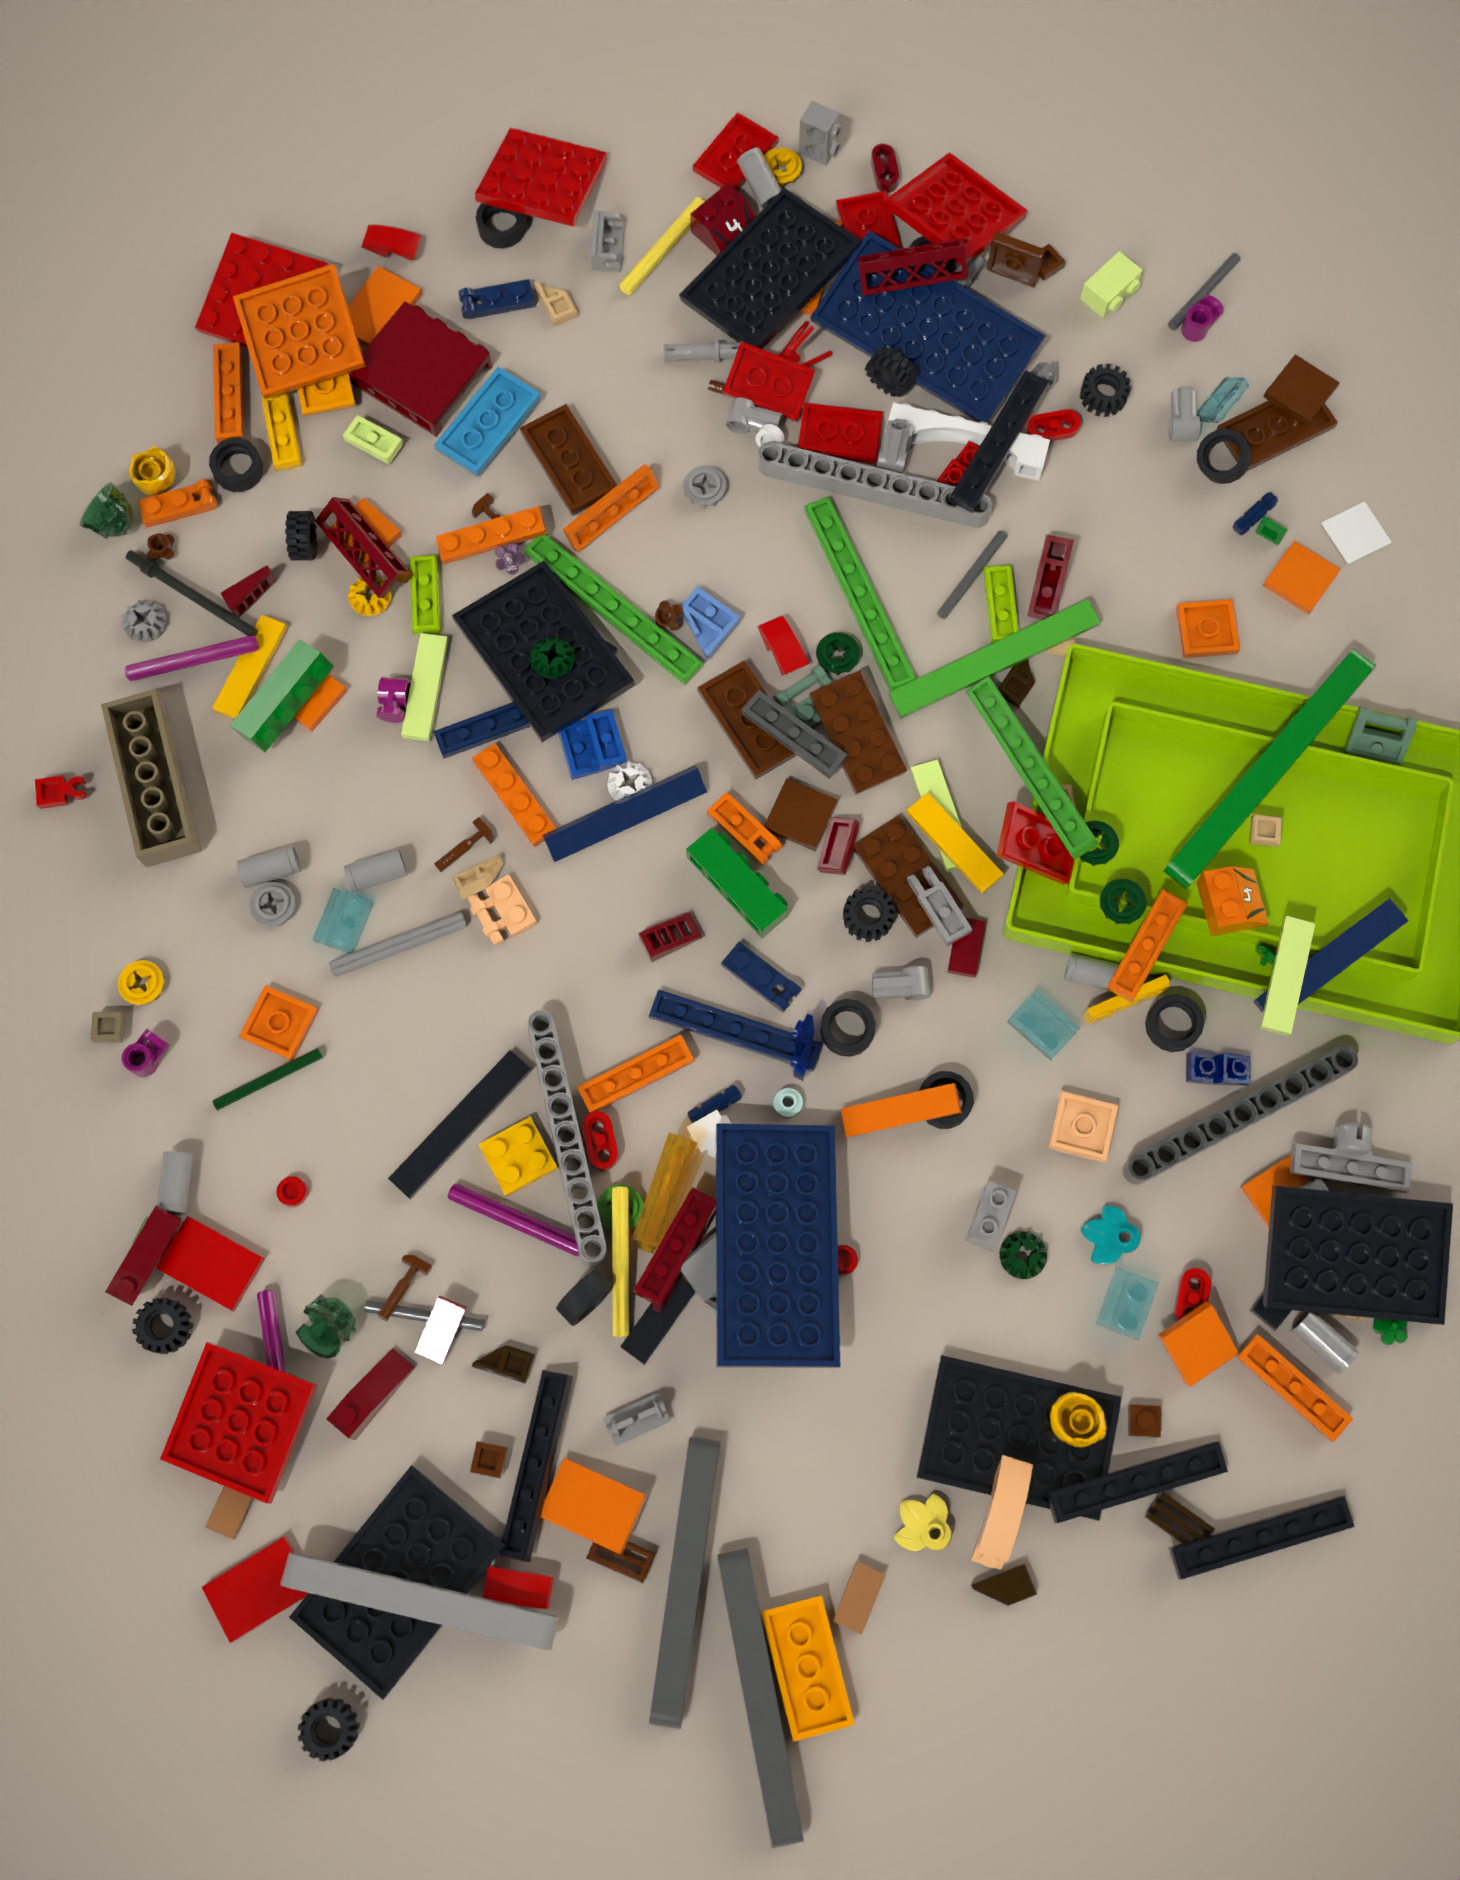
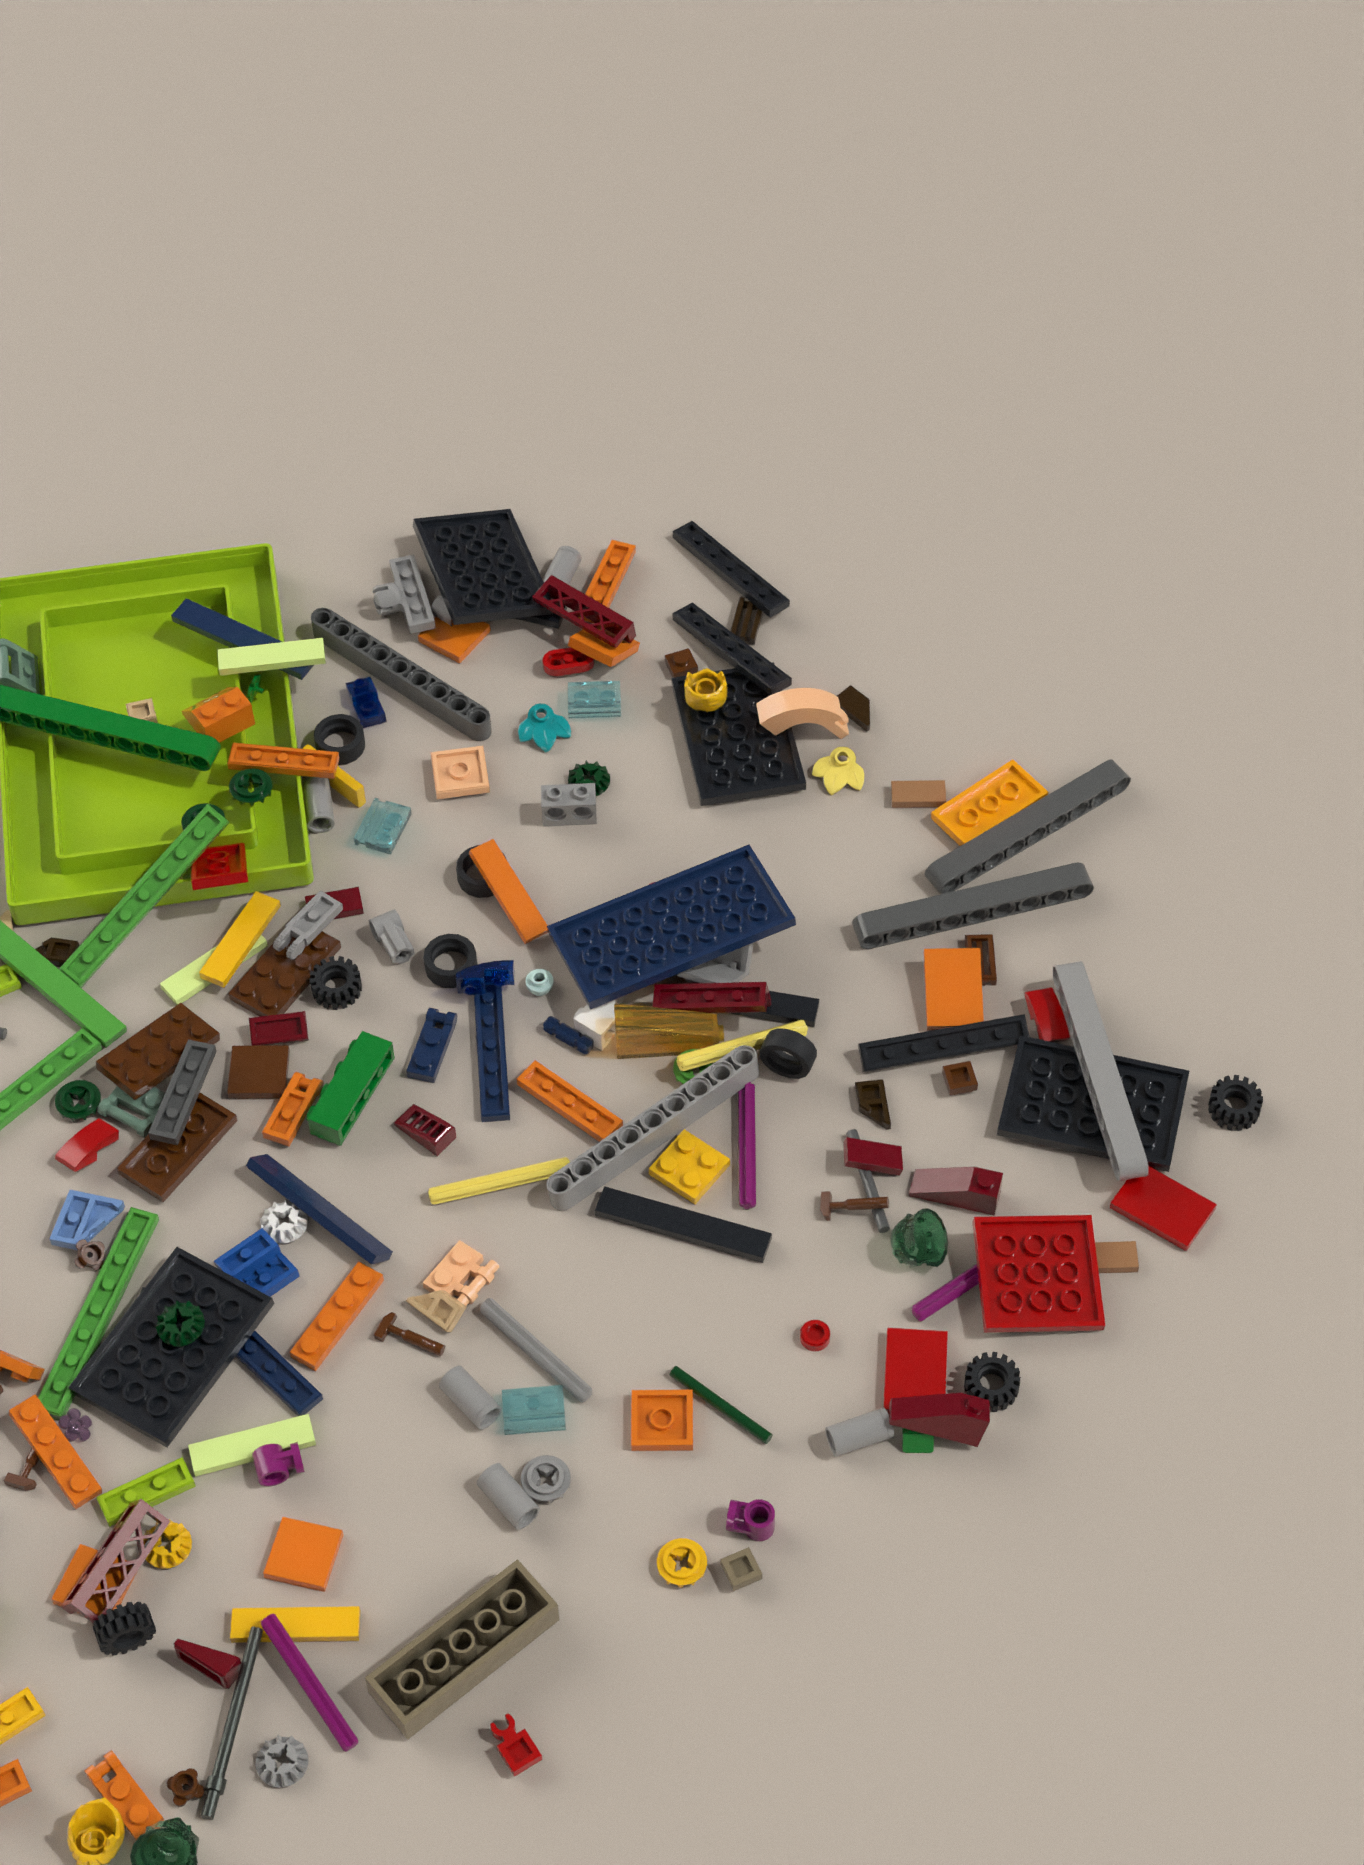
camera: 115 degrees left, 20 degrees down
black tyre [209,438,264,492] -> none
brick [230,639,334,752] -> none
red plate [582,1111,619,1171] -> none
light grey hinge [603,1393,671,1446] -> none
green plant [1373,1319,1408,1345] -> none
none -> light yellow axle [428,1157,570,1205]
none -> dark red fence [533,575,636,649]

